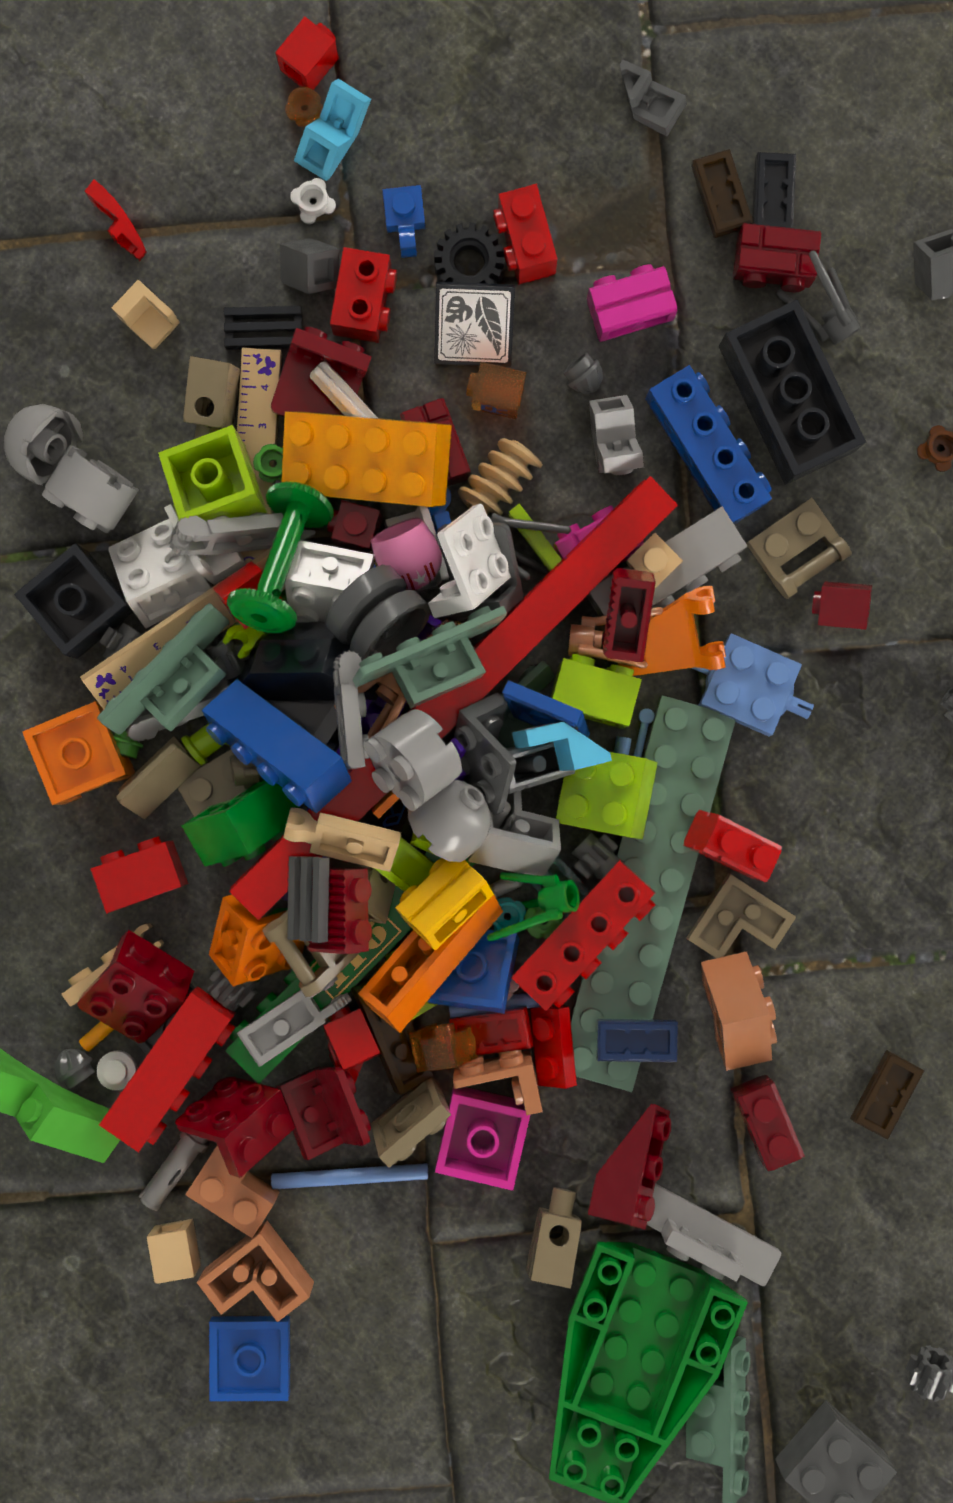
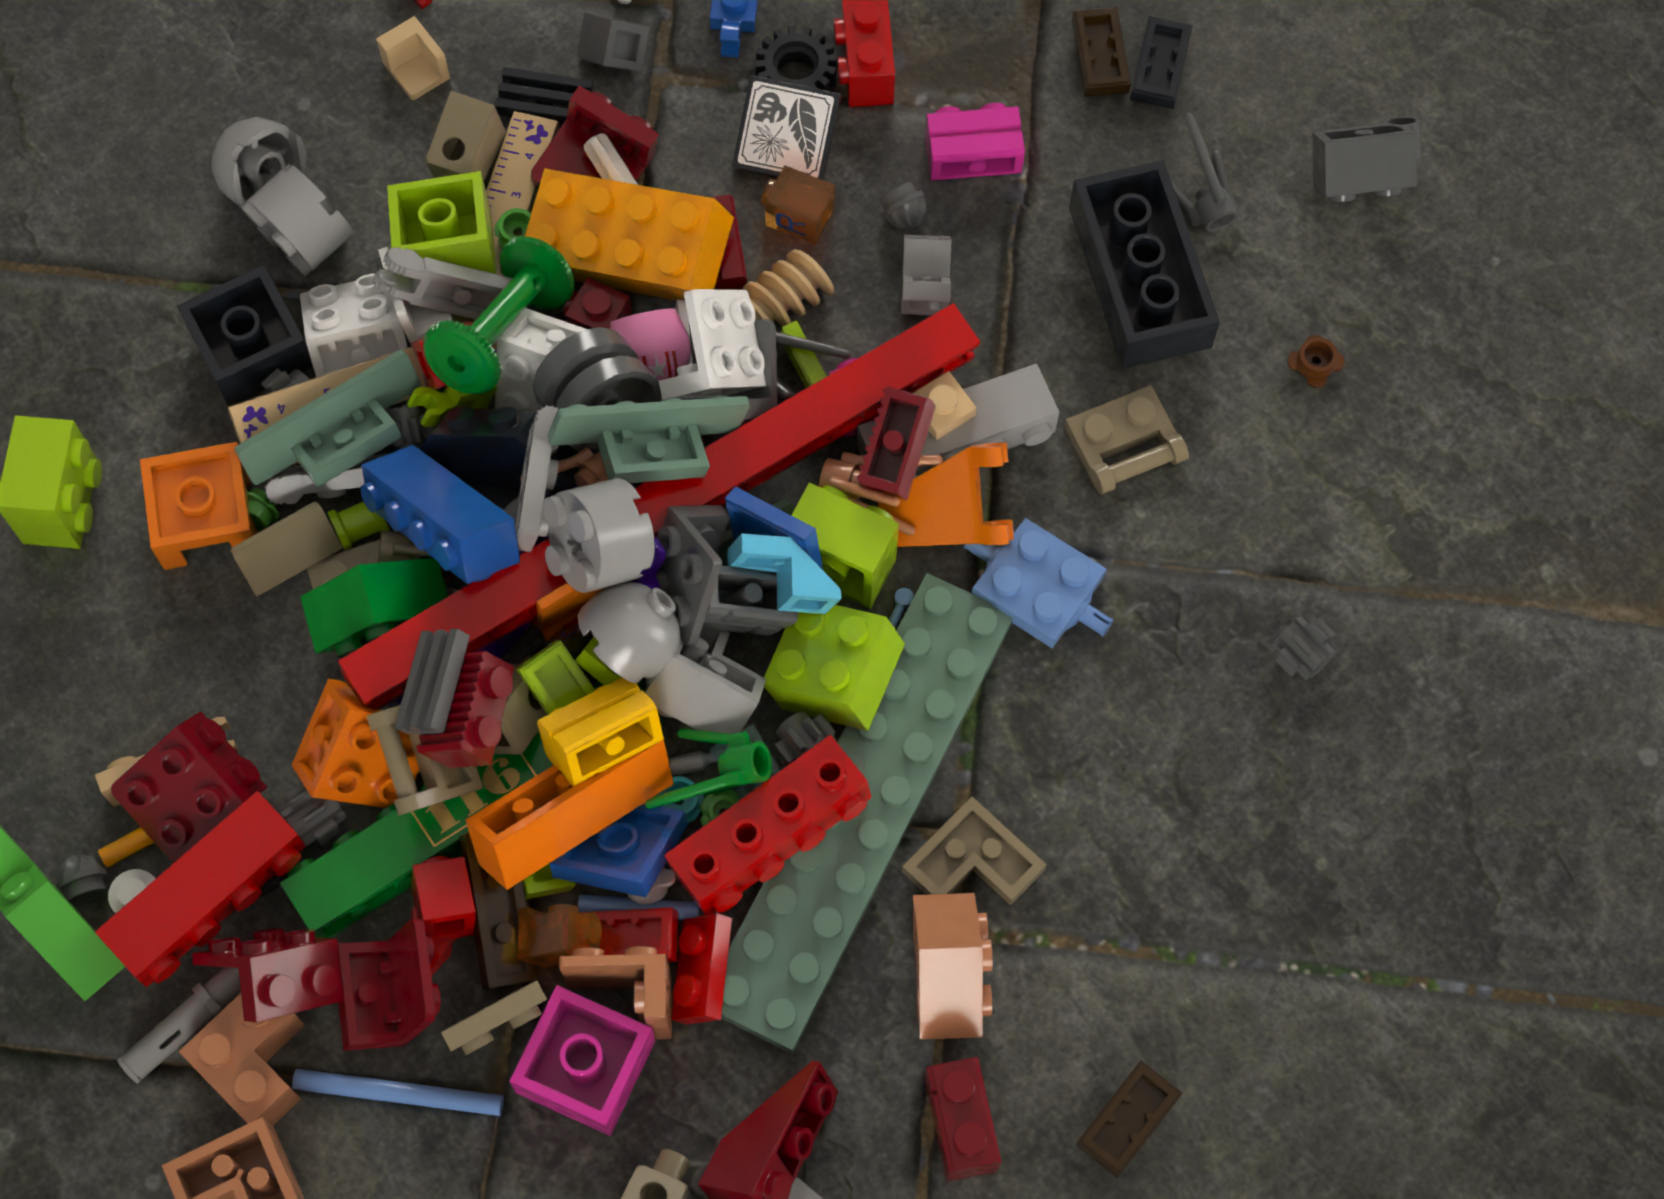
camera: 10 degrees right, 20 degrees down
red brick [91,836,189,914] -> none
tan panel [147,1219,201,1284] -> none
light grey hinge [237,977,352,1067] -> none
tan plate [283,808,401,872] -> none
red brick [330,247,397,343] -> none
dark blue plate [596,1019,678,1062] -> none
blue brick [645,365,772,524] -> none
red brick [683,810,782,882] -> none
dark red brick [733,223,822,292] -> none
dark red brick [812,581,872,630] -> none

